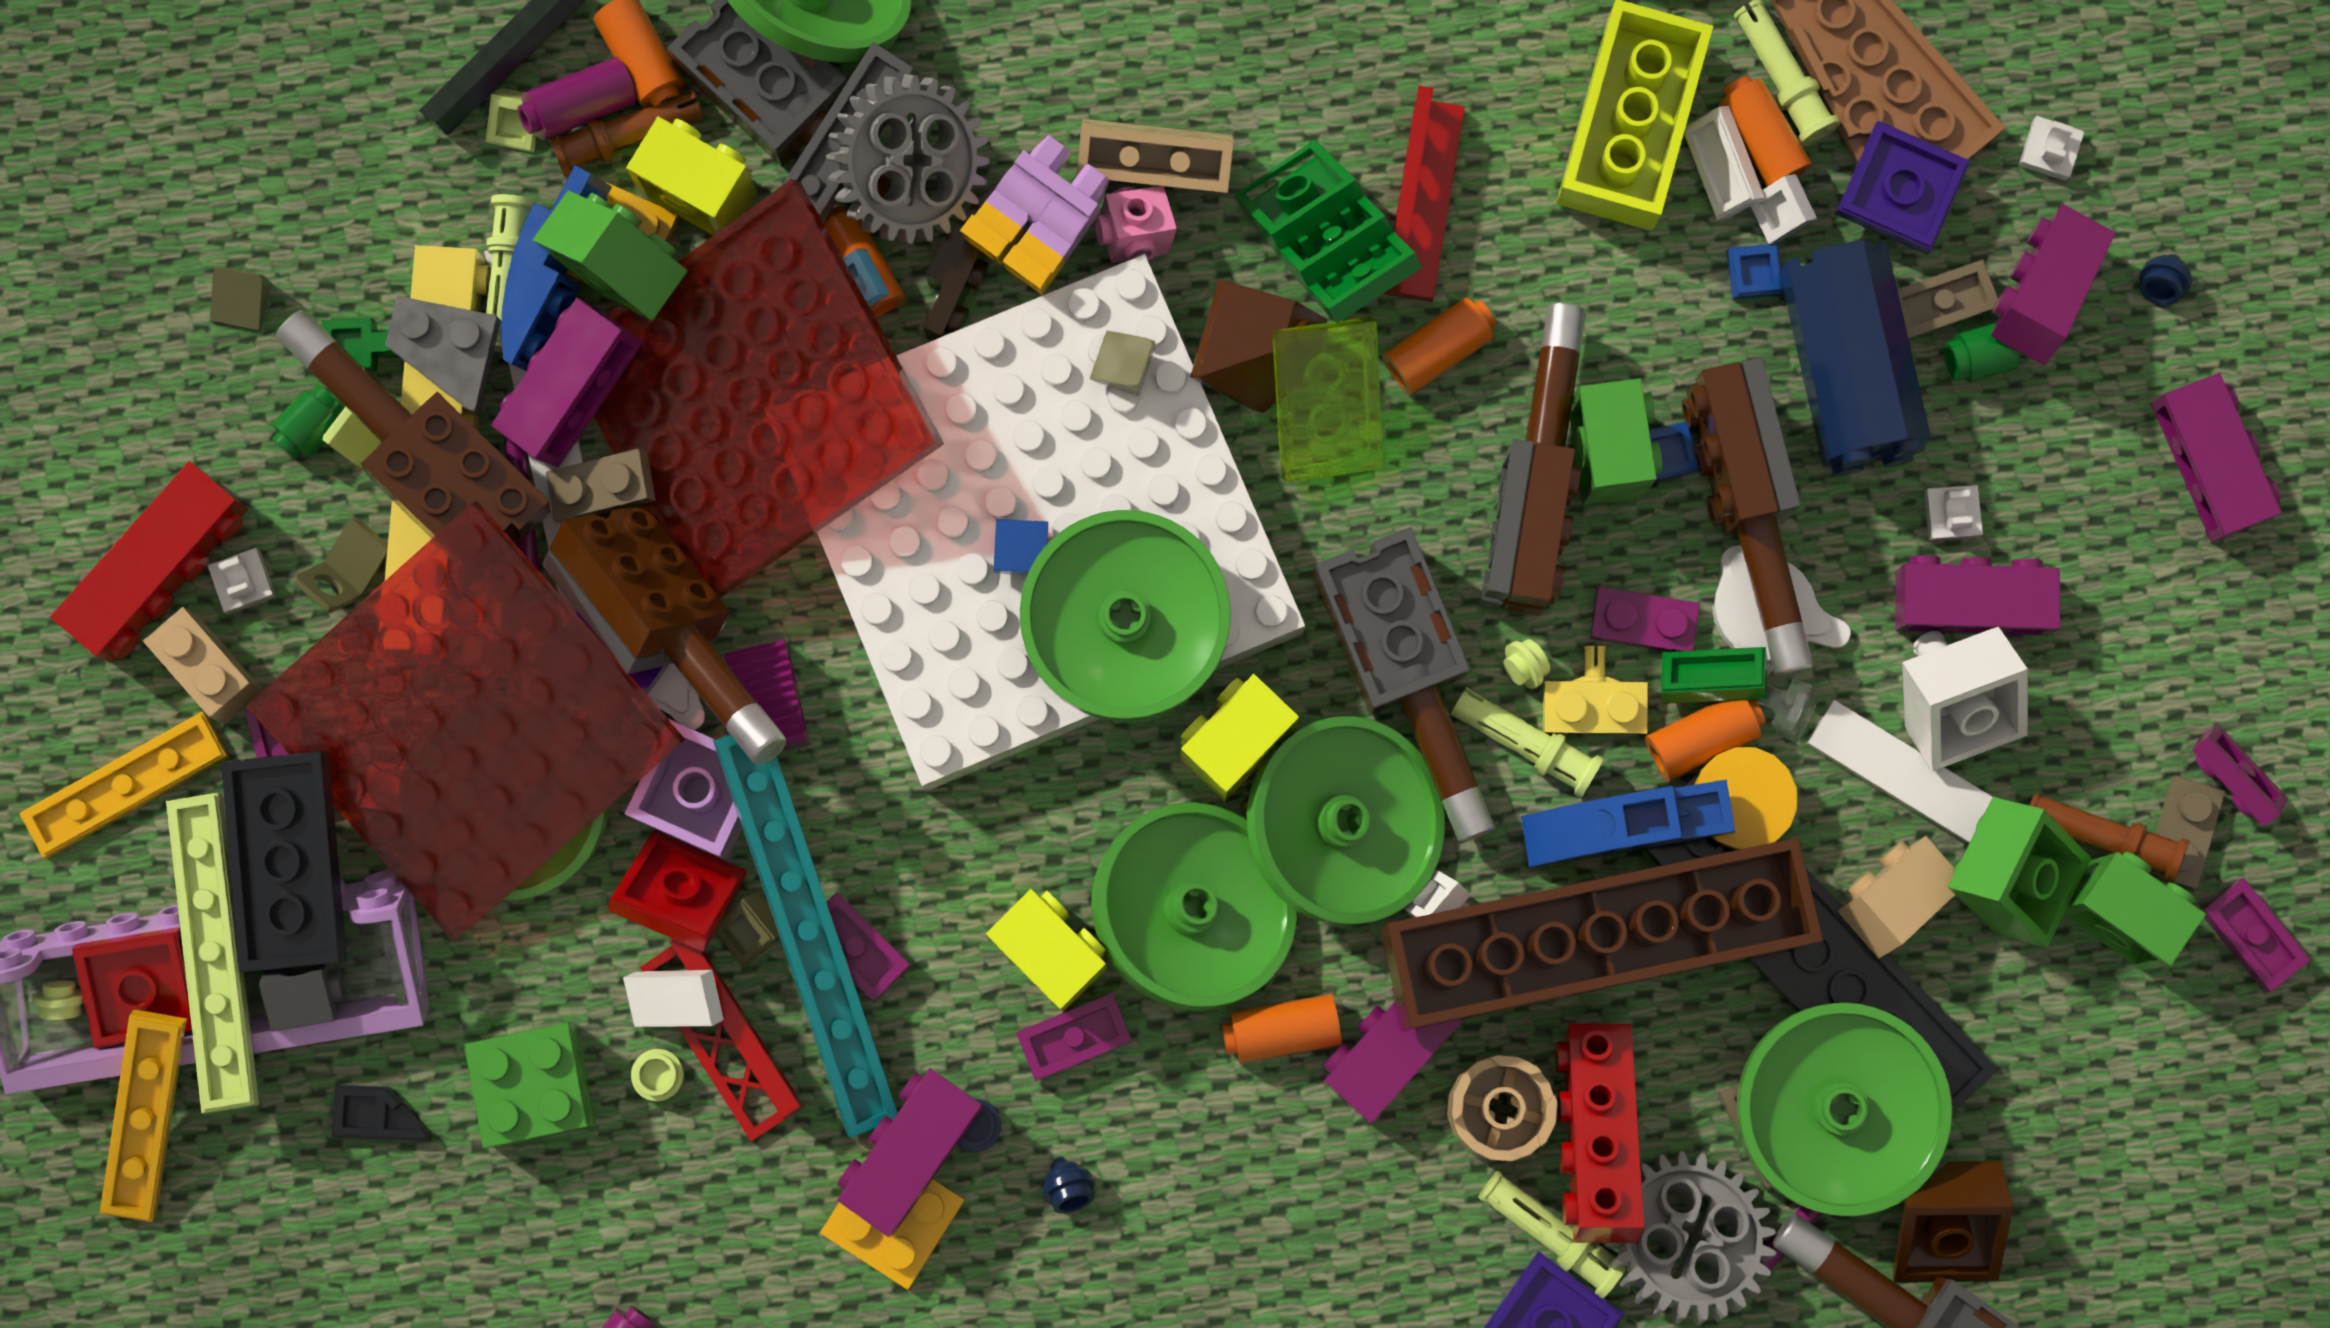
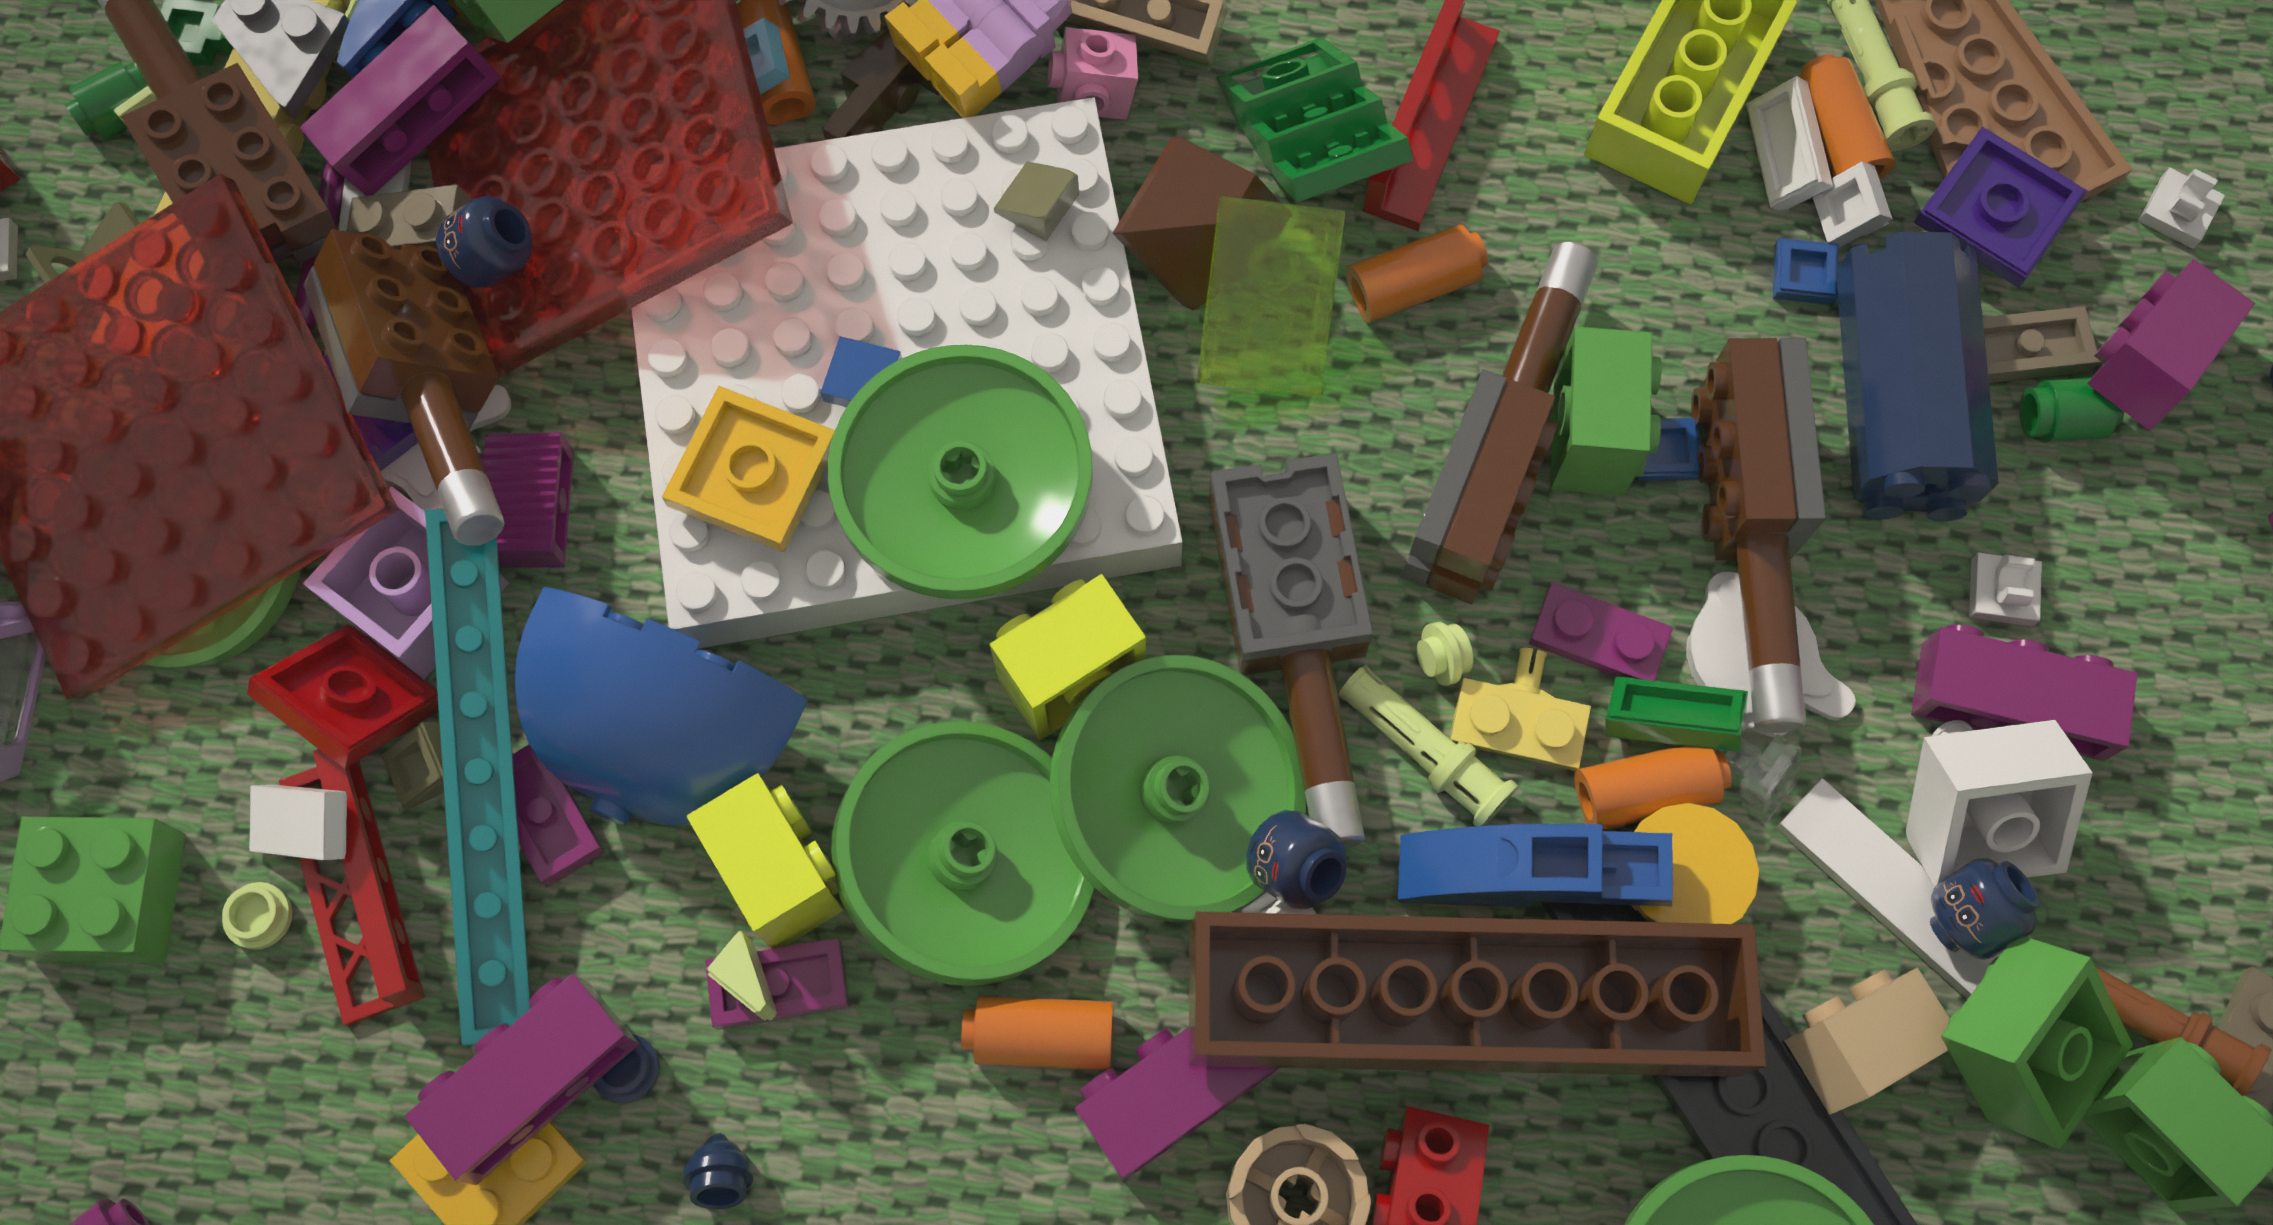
camera: 15 degrees right, 10 degrees down
none -> dark blue head [436,196,533,289]
none -> blue brick [515,587,808,826]
none -> yellow plate [662,385,835,553]
none -> yellowish green slope [707,931,777,1021]
none -> dark blue head [1246,810,1346,909]
none -> dark blue head [1930,858,2040,960]

